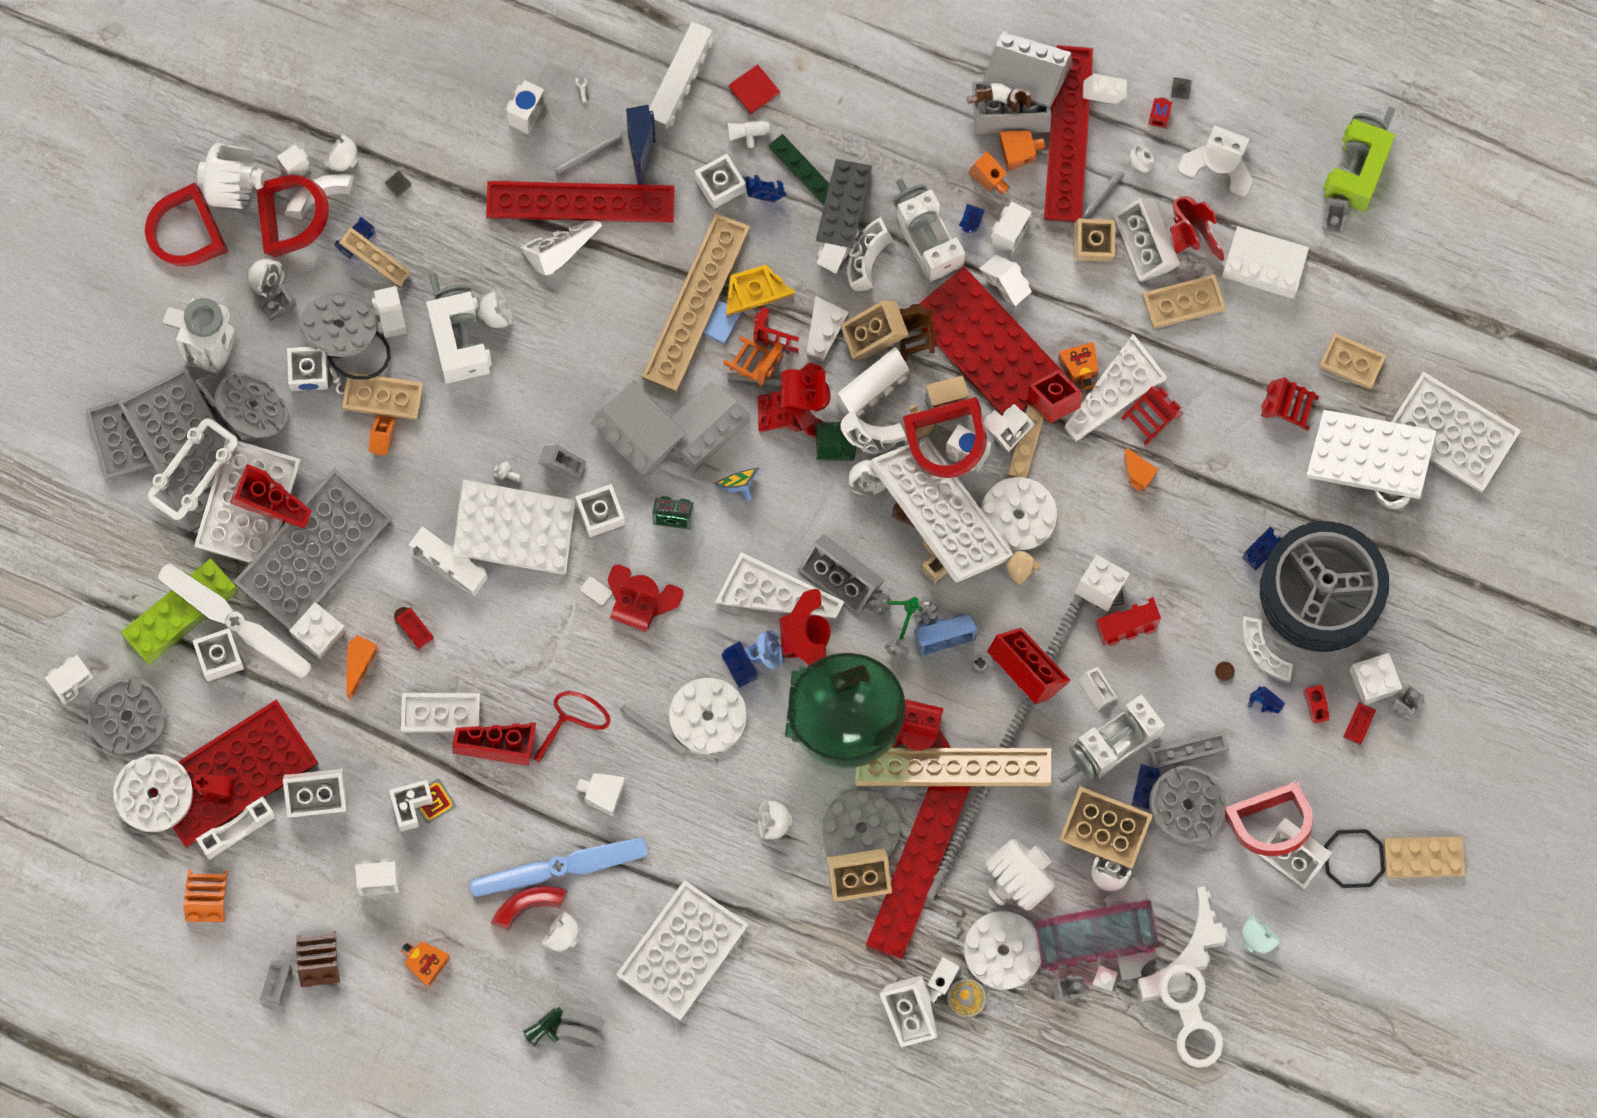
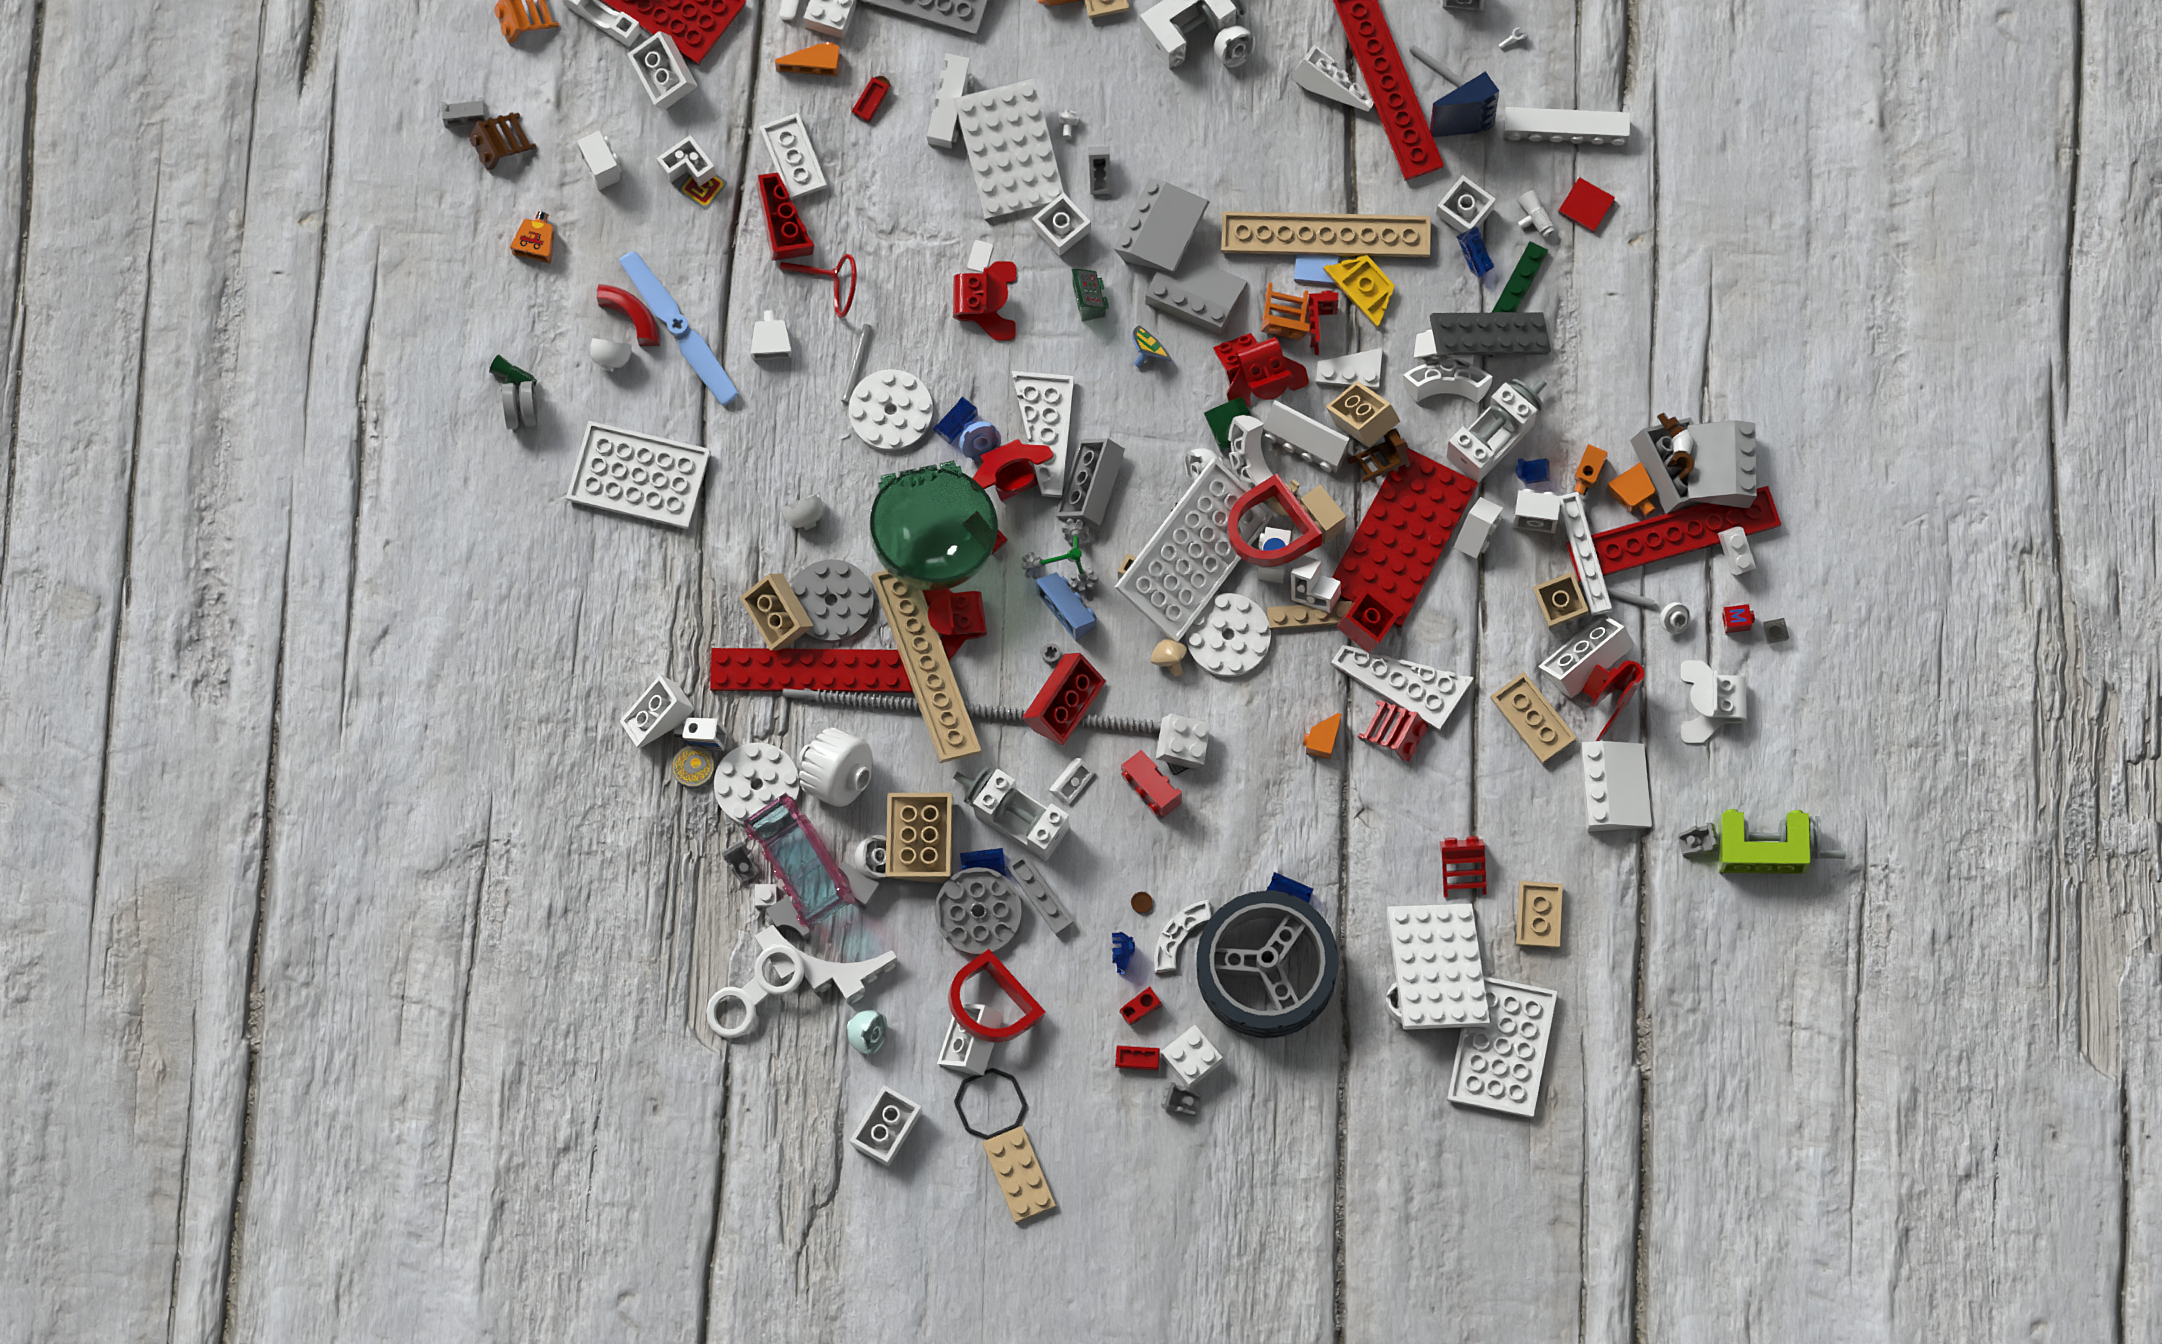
camera: 75 degrees right, 0 degrees up
orange torso [1058,342,1098,390] -> none
none -> white brick [850,1085,922,1167]
none -> white tile [1559,492,1612,617]

